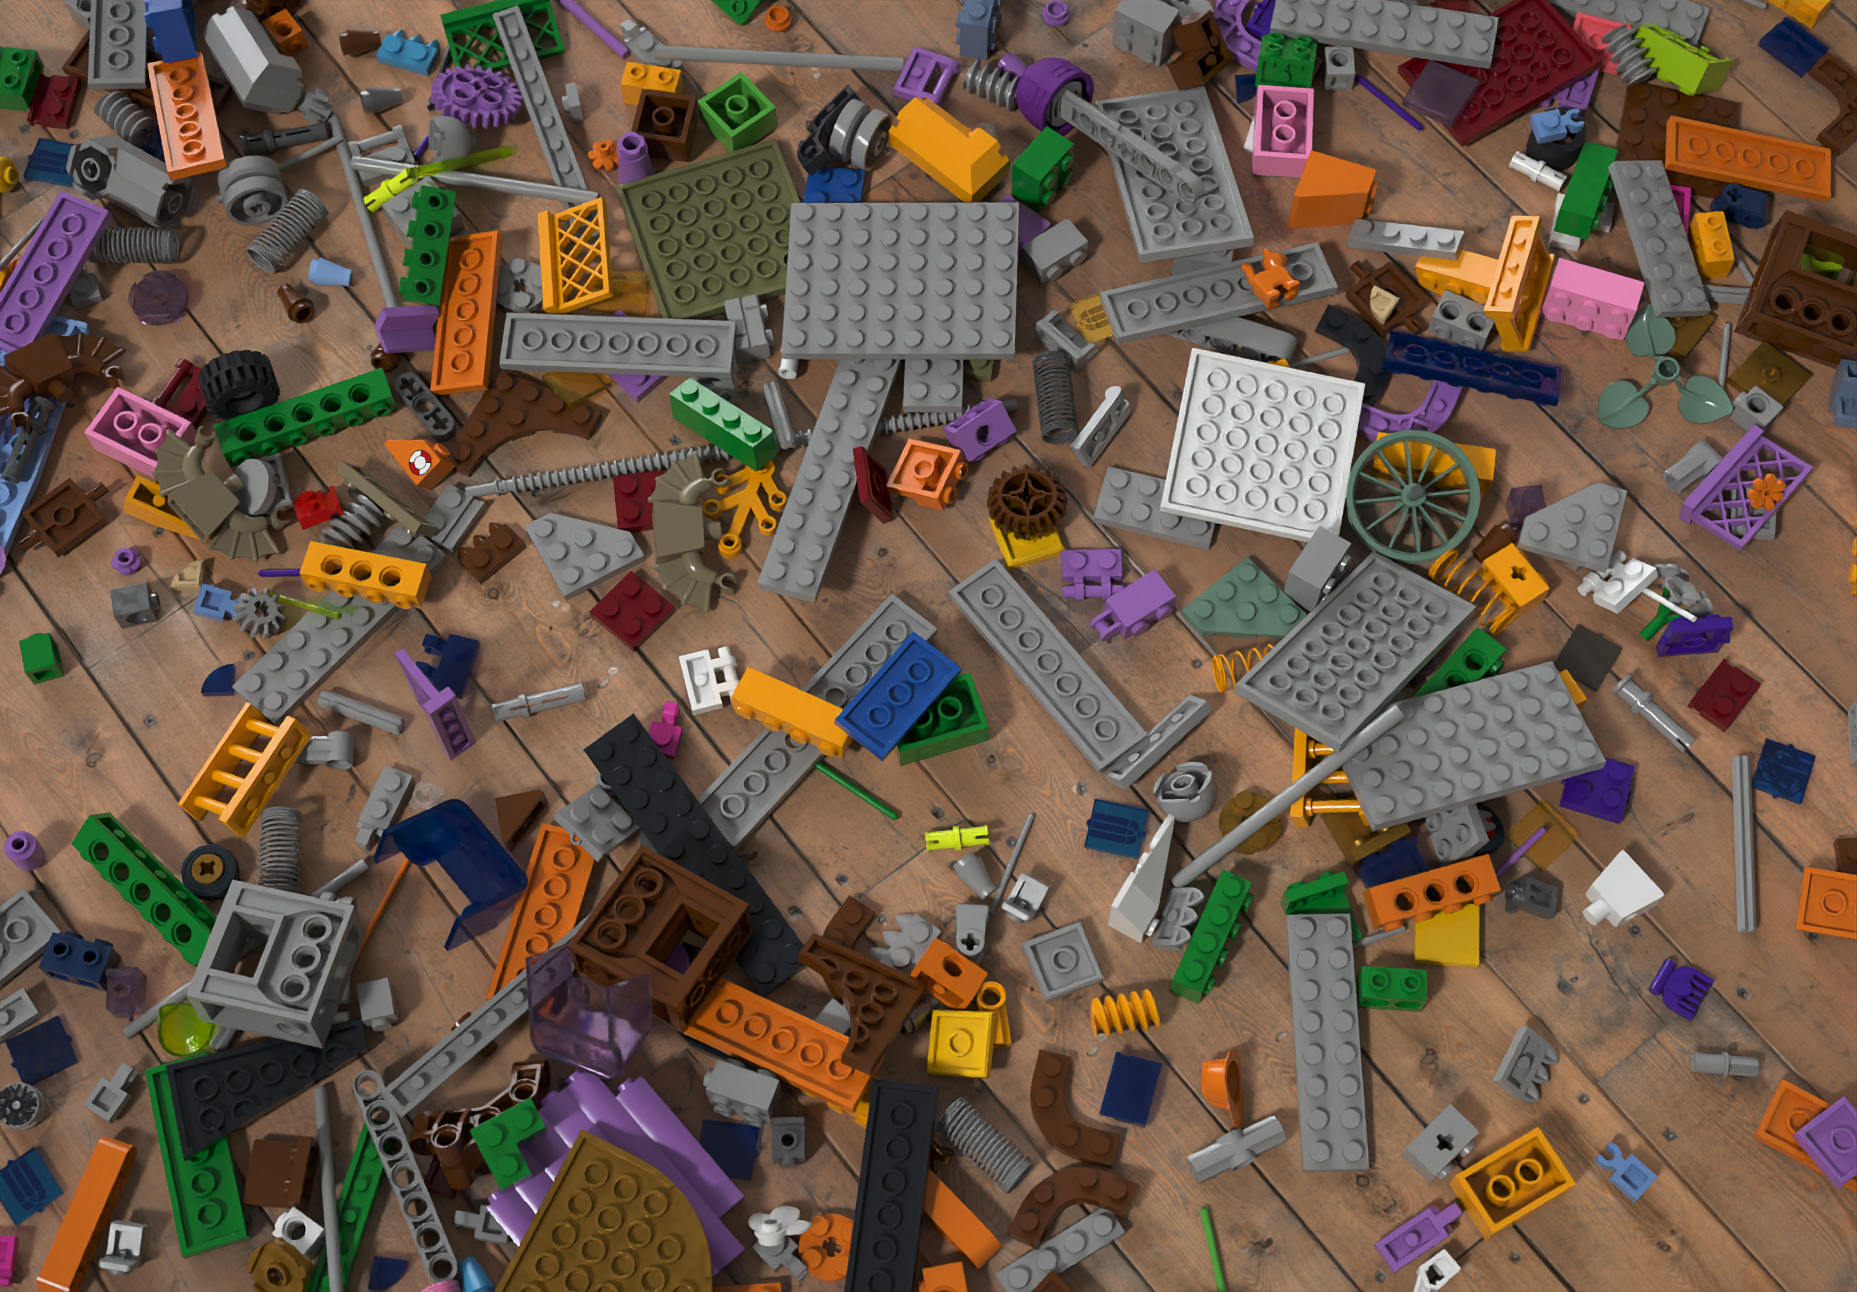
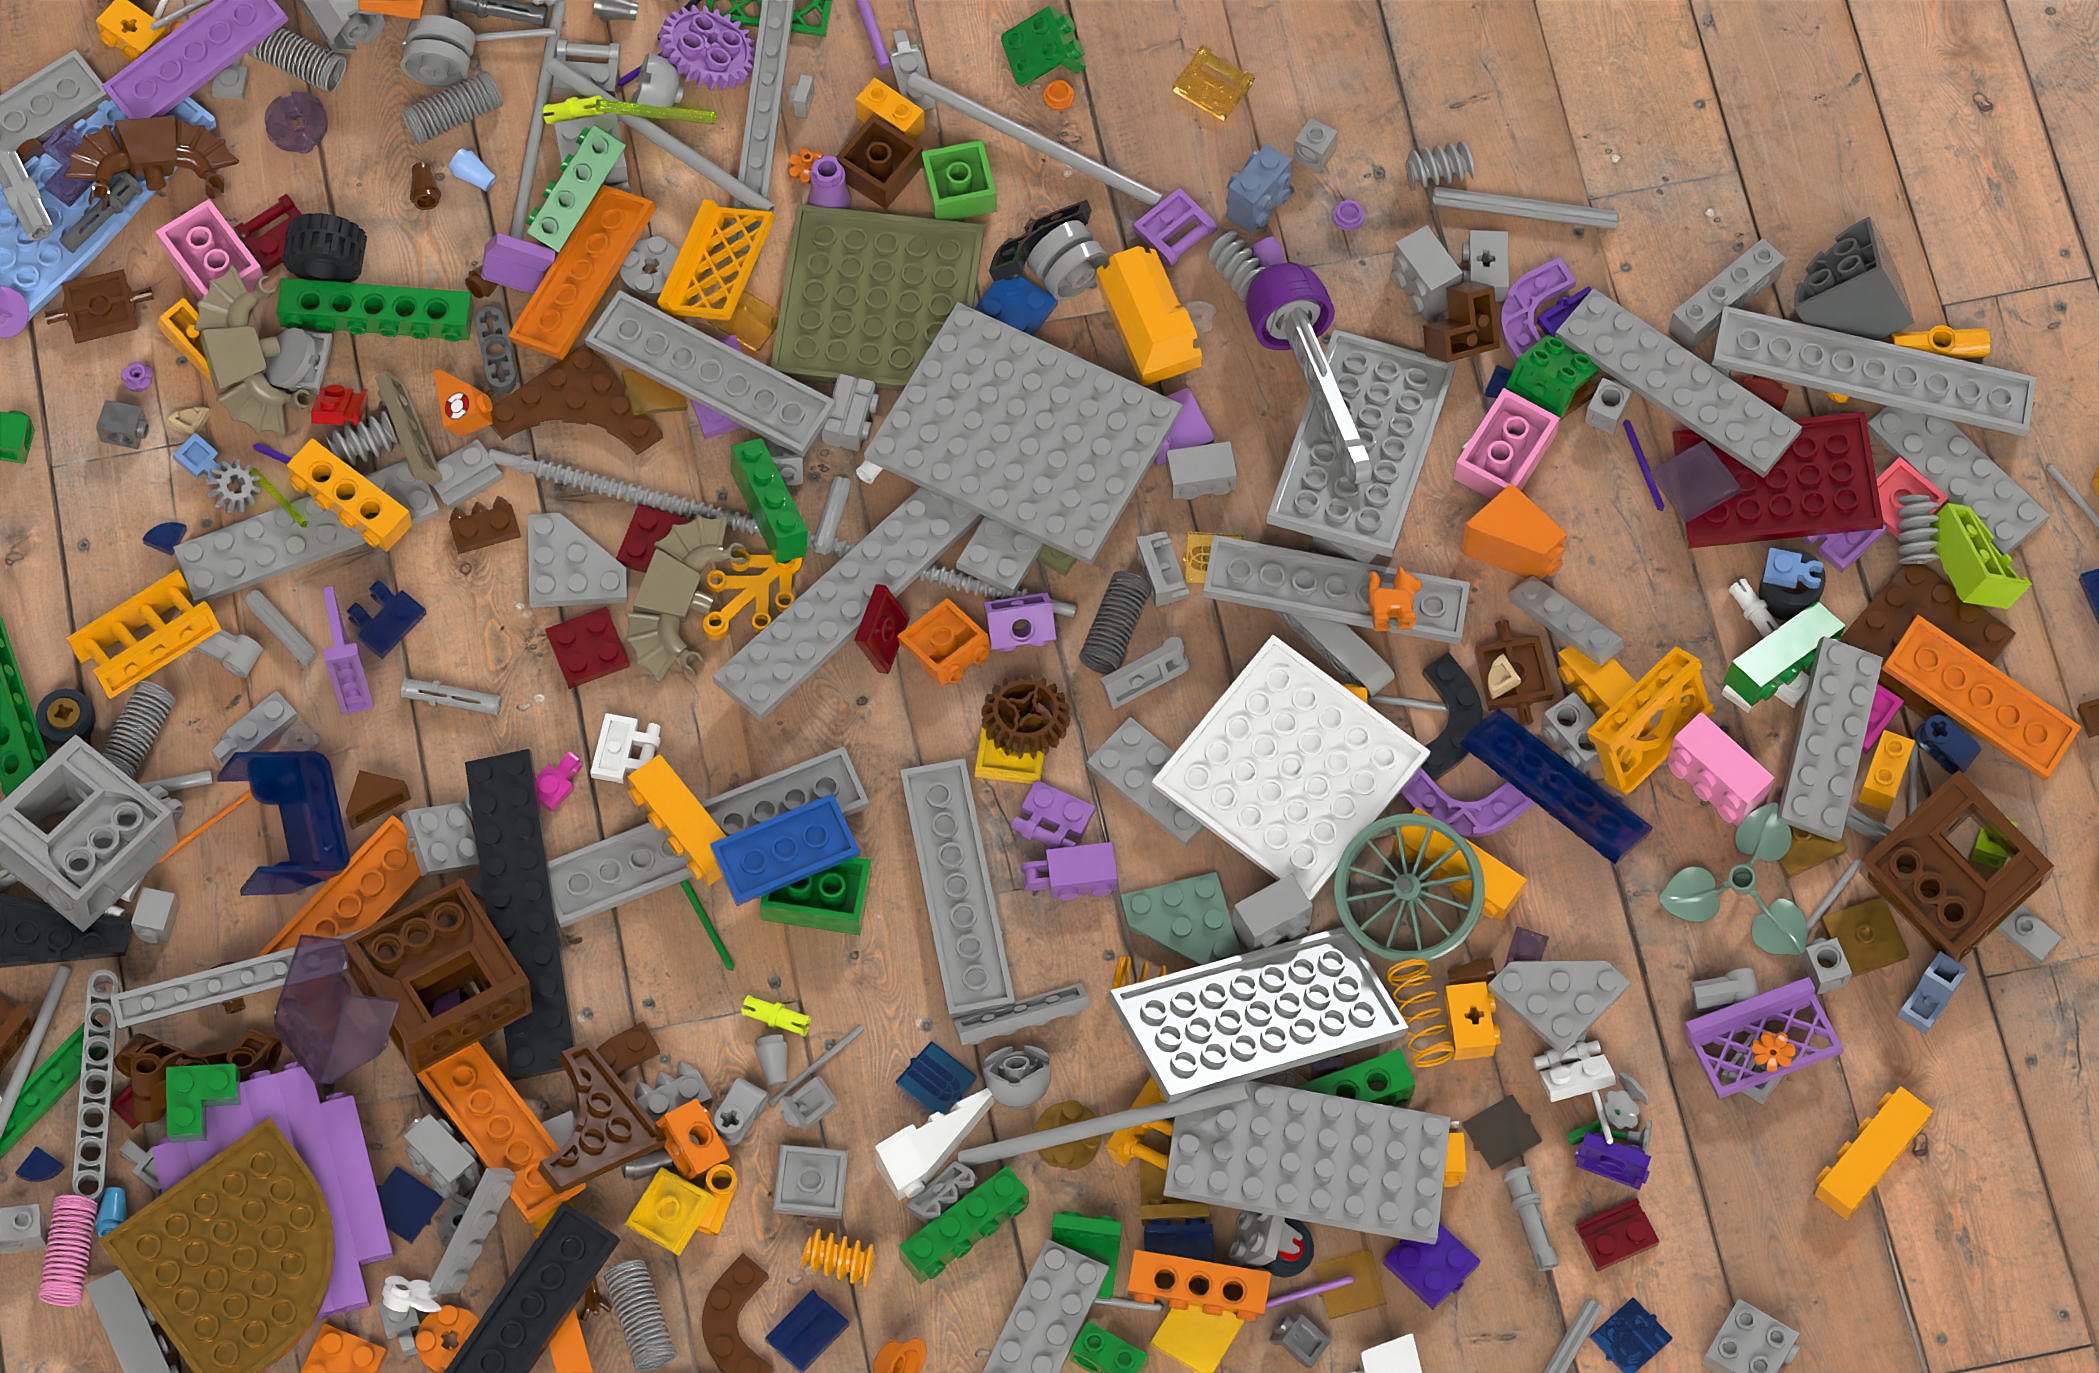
camera: 25 degrees right, 0 degrees up
green brick [1011,126,1075,213] -> none
none -> light grey plate [428,1168,517,1294]

